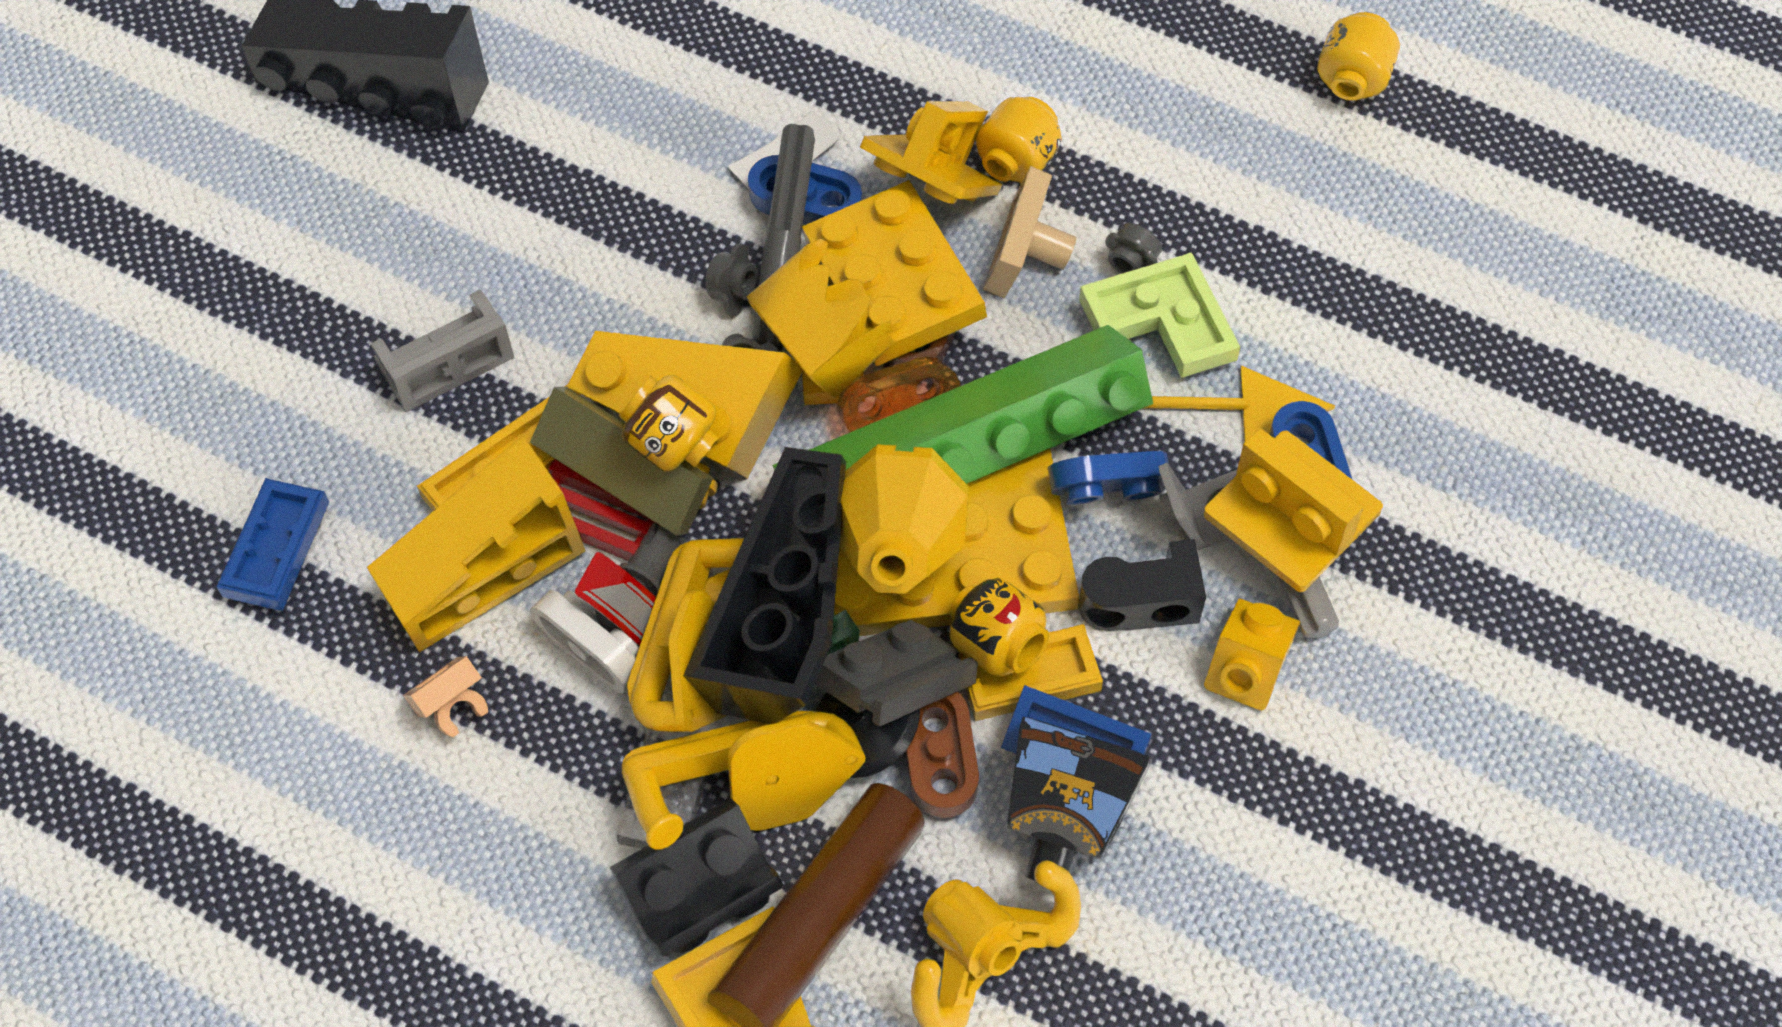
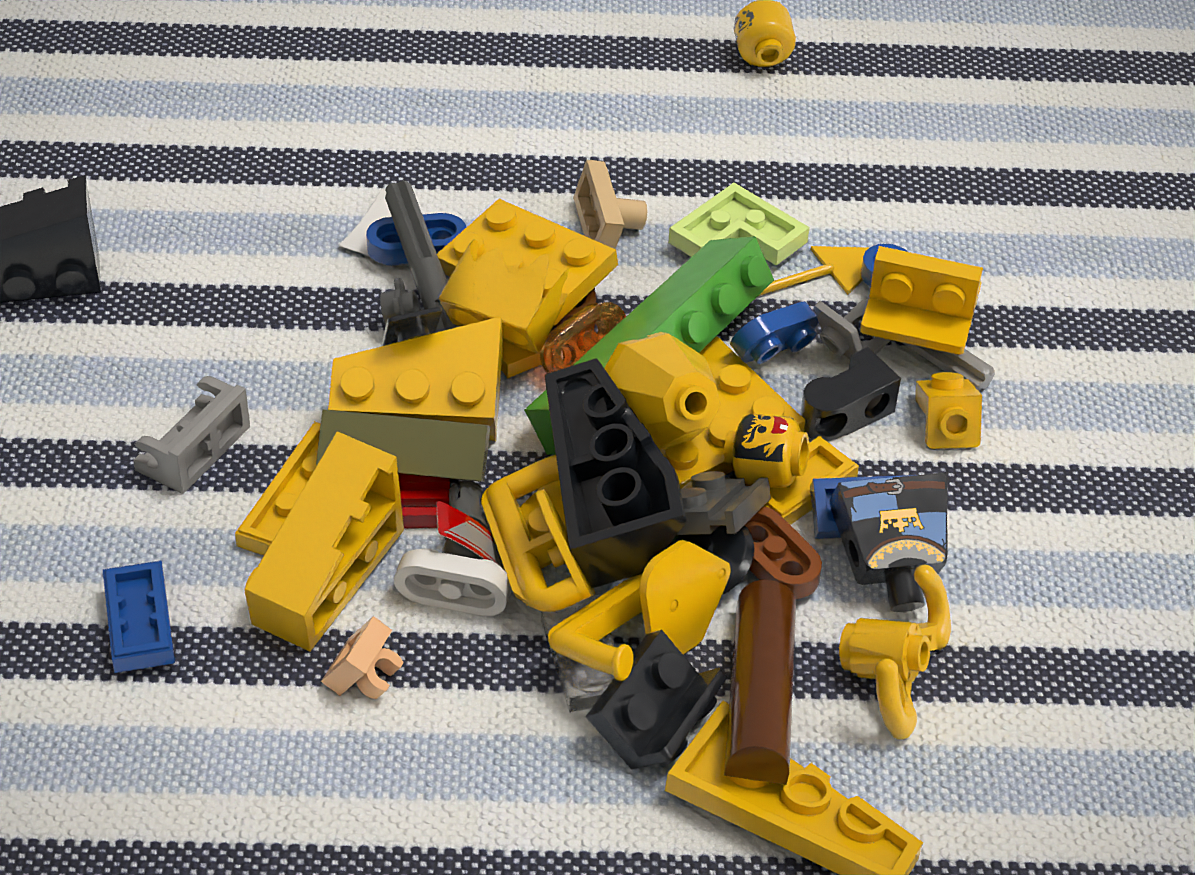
camera: 30 degrees left, 15 degrees down
yellow head [618,375,718,472] -> none
yellow bracket [860,101,1002,204] -> none
yellow head [975,97,1062,183] -> none
dark grey plate [1105,223,1162,274] -> none
none -> black piece [381,307,442,346]

